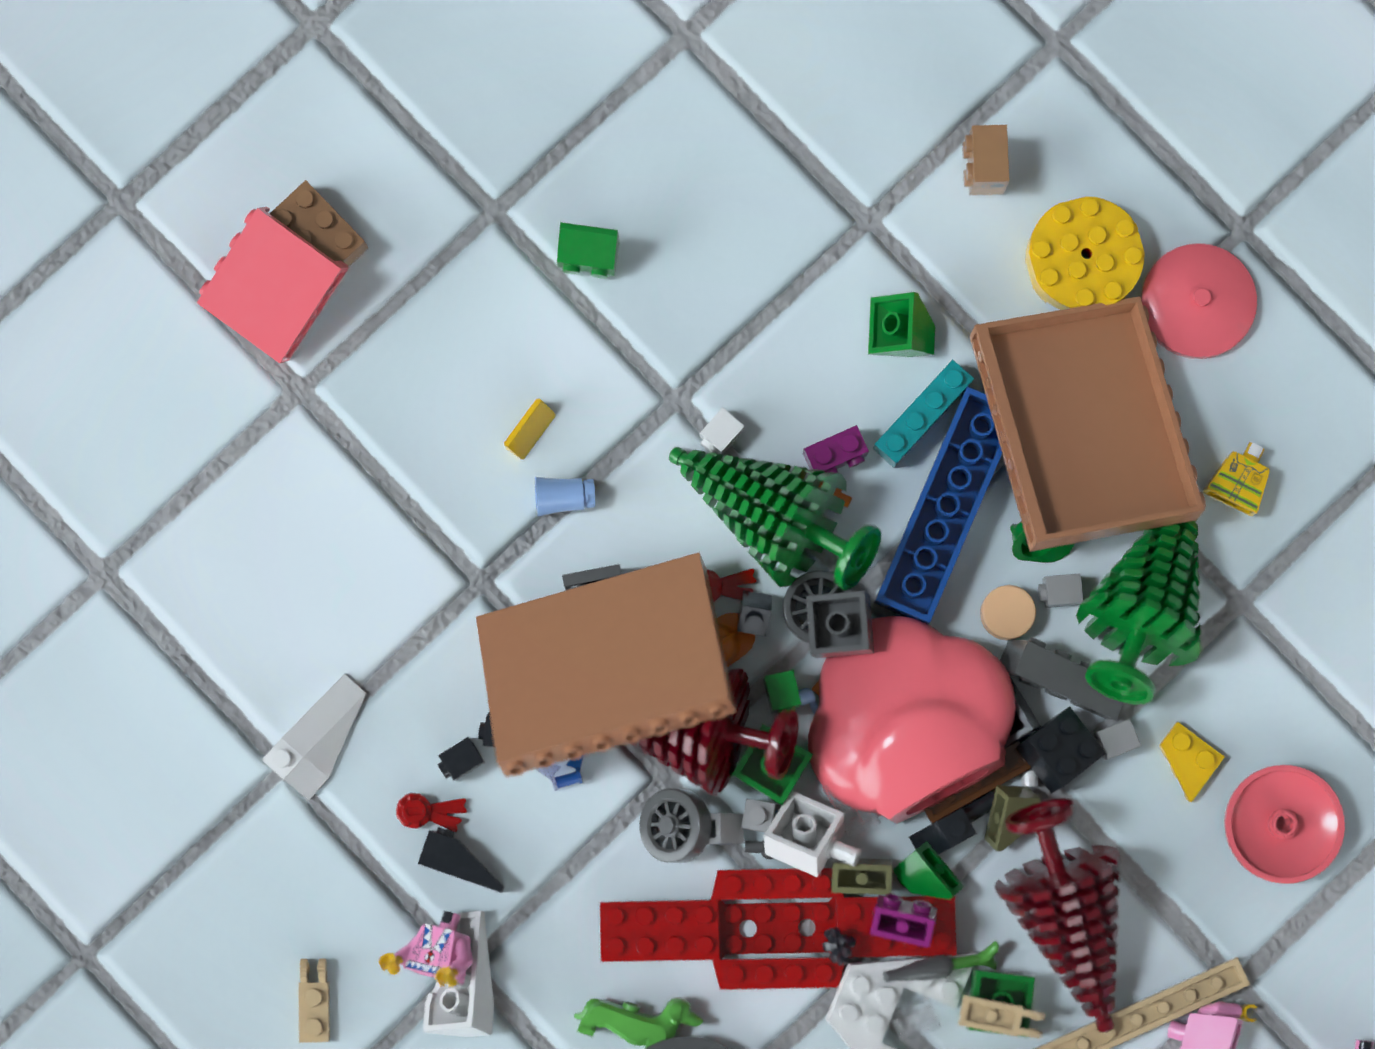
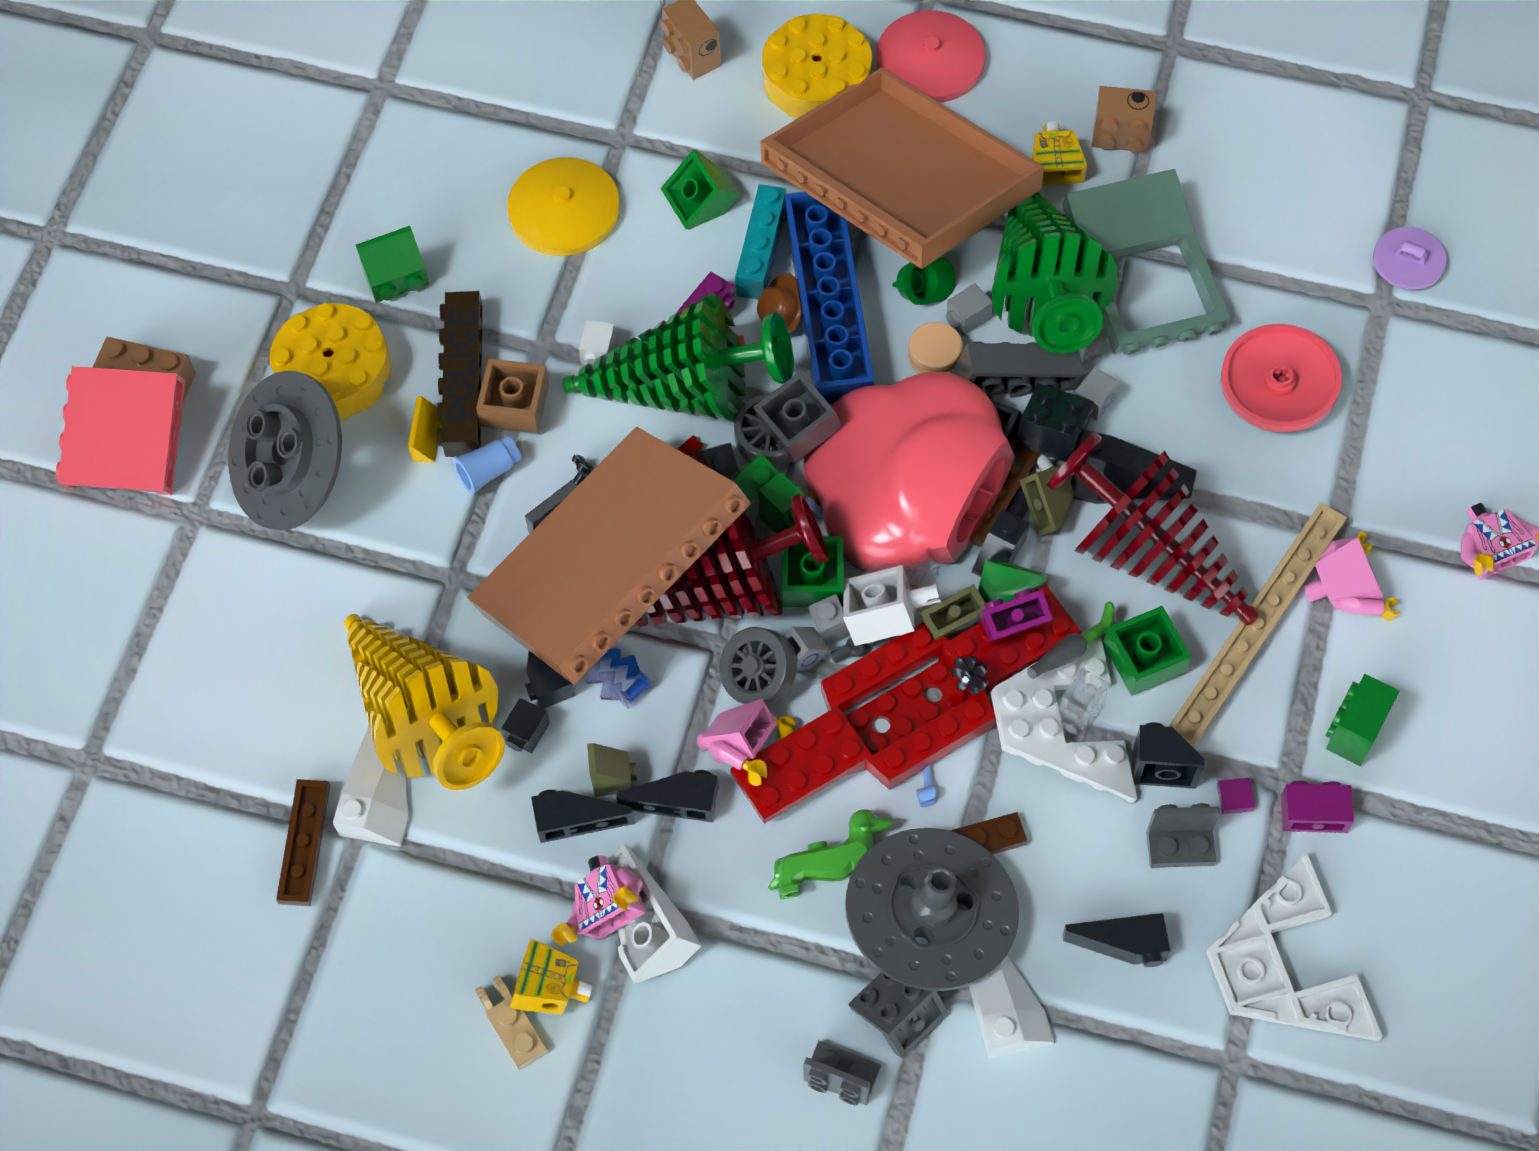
camera: 30 degrees left, 20 degrees down
red piece [396,792,467,832] -> none
tan hinge [958,995,1046,1039] -> none
yellow wing [1159,722,1225,802] -> none
none -> dark grey piece [228,371,342,530]
none -> yellow piece [270,303,392,420]
none -> reddish brown plate [276,779,330,906]
none -> yellow plant [344,614,505,790]
none -> dark brown brick [436,291,483,457]
none -> medium nougat brick [476,358,549,434]
none -> yellow dish [507,157,620,256]
none -> yellow torso [509,938,593,1015]
none -> black plant [571,454,595,486]
none -> olive slope [587,743,638,797]
none -> black slope [616,770,719,822]
none -> bright pink torso [697,699,795,786]
none -> green brick [730,453,779,509]
none -> dark orange piece [757,273,802,334]
none -> light blue hand [916,765,936,807]
none -> sand green window [1062,169,1231,355]
none -> black wedge [1071,429,1197,504]
none -> medium nougat brick [1091,86,1156,152]

